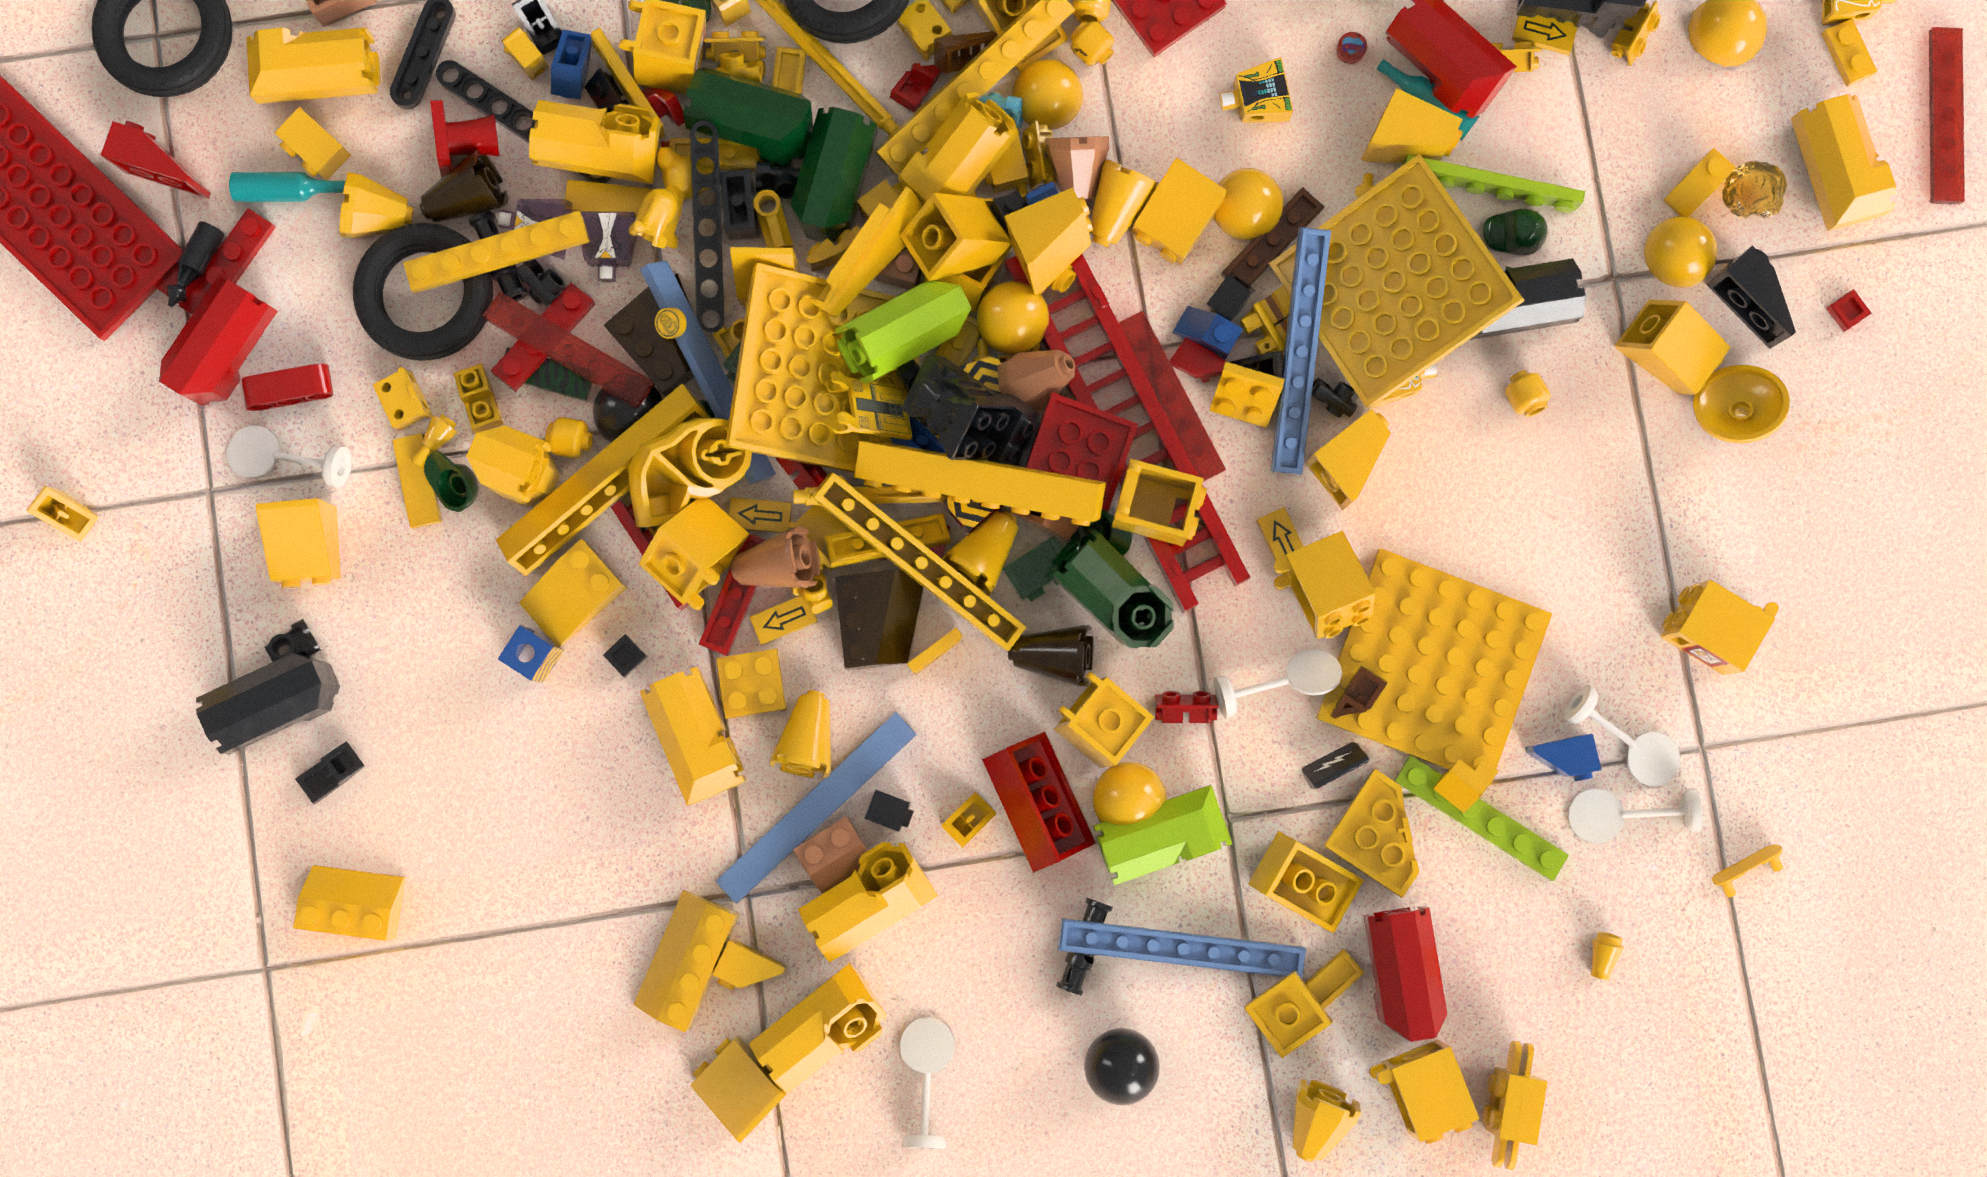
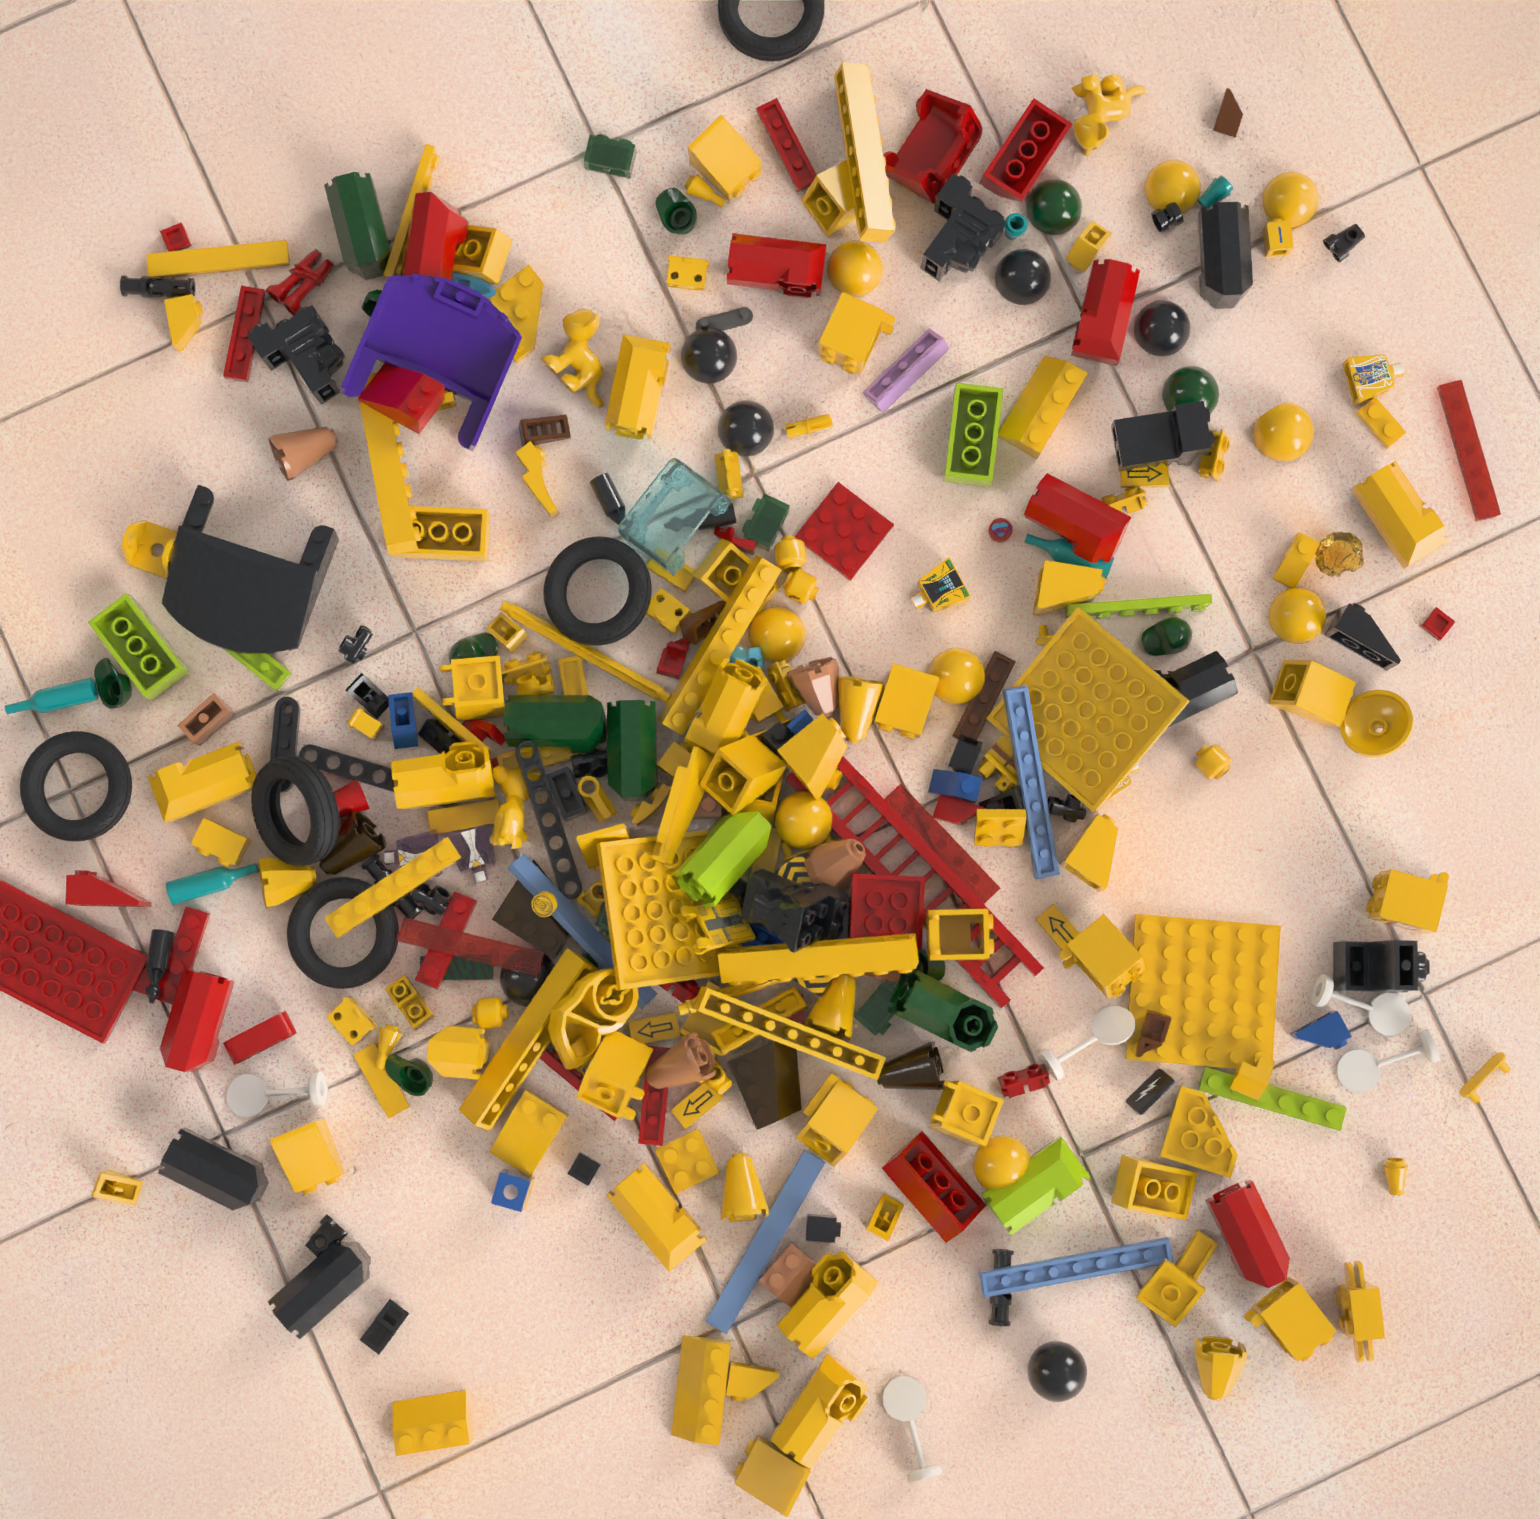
camera: 15 degrees left, 0 degrees up
none -> black brick [158,1128,269,1211]
none -> black tyre [251,756,340,866]
none -> yellow slope [795,1079,878,1167]
none -> black brick [1333,940,1430,993]

